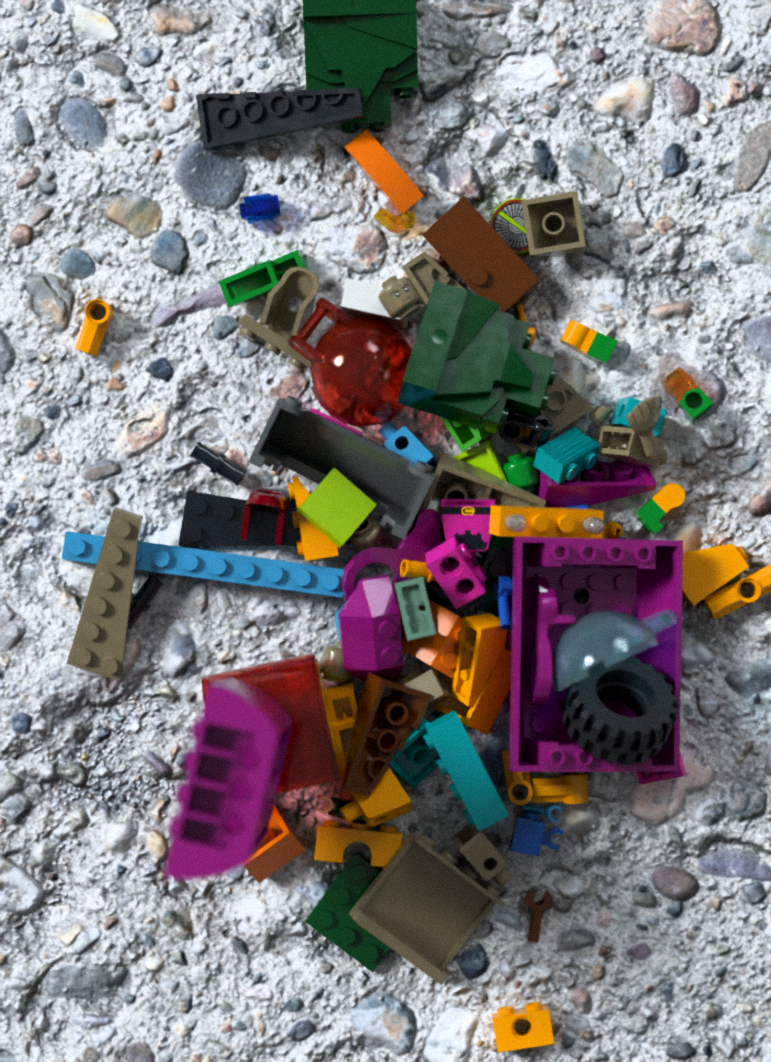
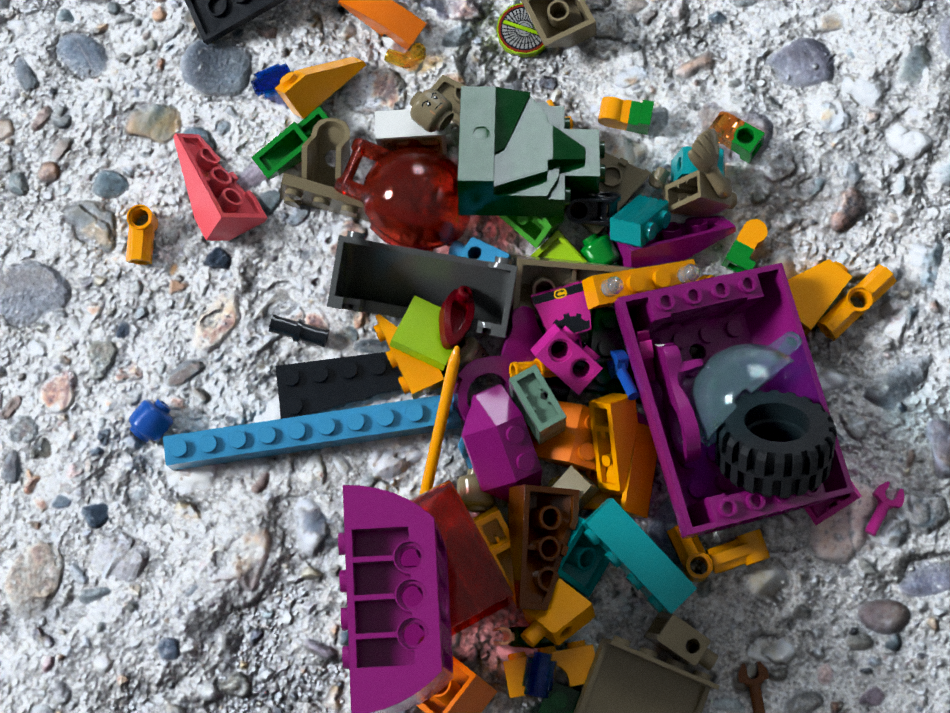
camera: 15 degrees left, 10 degrees down
dark tan wing [66,507,143,681] -> none
black pin [128,574,164,630] -> none
dark red piece [241,488,288,546] -> none
reddish brown brick [422,196,541,313] -> none
blue brick [509,811,563,857] -> none
dark azure hand [522,804,563,822] -> none
none -> blue head [129,399,173,443]
none -> coral wedge [173,133,267,241]
none -> light orange slope [274,57,366,119]
none -> light orange piece [417,346,460,512]
none -> dark red arm [439,285,475,349]
none -> clear blue brick [522,651,557,698]
none -> dark pink bar [637,329,656,382]
none -> dark pink bar [864,481,905,536]

